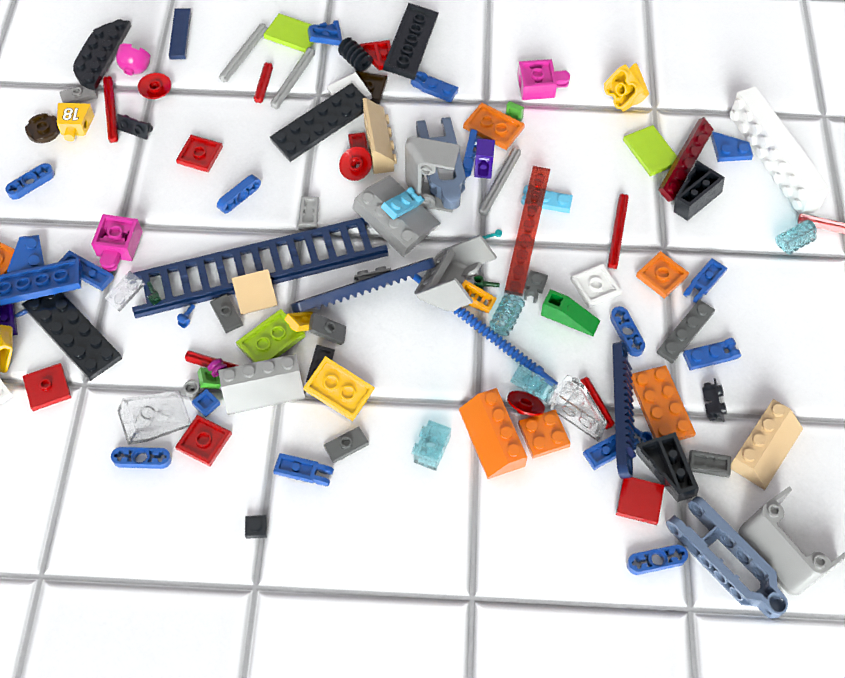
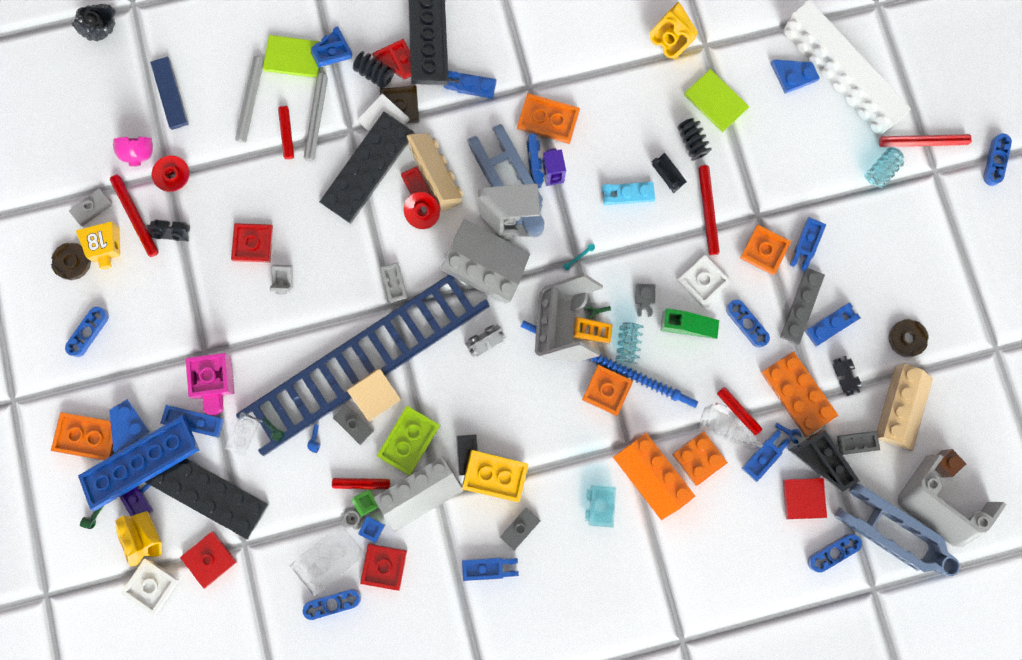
camera: 20 degrees left, 20 degrees up
black plate [73,19,131,90] -> none
magenta bush [207,358,228,377] -> none
blue beam [217,175,261,214] -> none
black plate [245,515,267,539] -> none
yellow plate [284,311,313,332] -> none
dark blue gear [290,257,436,313] -> none
dark grey plate [308,313,346,345] -> none
medium azure plate [381,187,424,220] -> none
light grey axle [479,148,521,215] -> none
clear red plate [504,166,550,297] -> none
bright green tile [506,101,524,122] -> none
red dish [507,391,545,416] -> none
clear light blue brick [510,365,558,404] -> none
dark pink brick [517,59,570,100] -> none
dark blue gear [612,341,636,479] -> none
dark red plate [658,117,714,202] -> none
black wedge [674,160,725,221] -> none
none -> light grey bracket [270,265,293,295]
none -> orange plate [582,365,633,417]
none -> black hinge [651,153,687,193]
none -> black piece [677,118,712,161]
none -> dark brown tile [889,319,929,357]
none -> reddish brown brick [935,449,966,477]

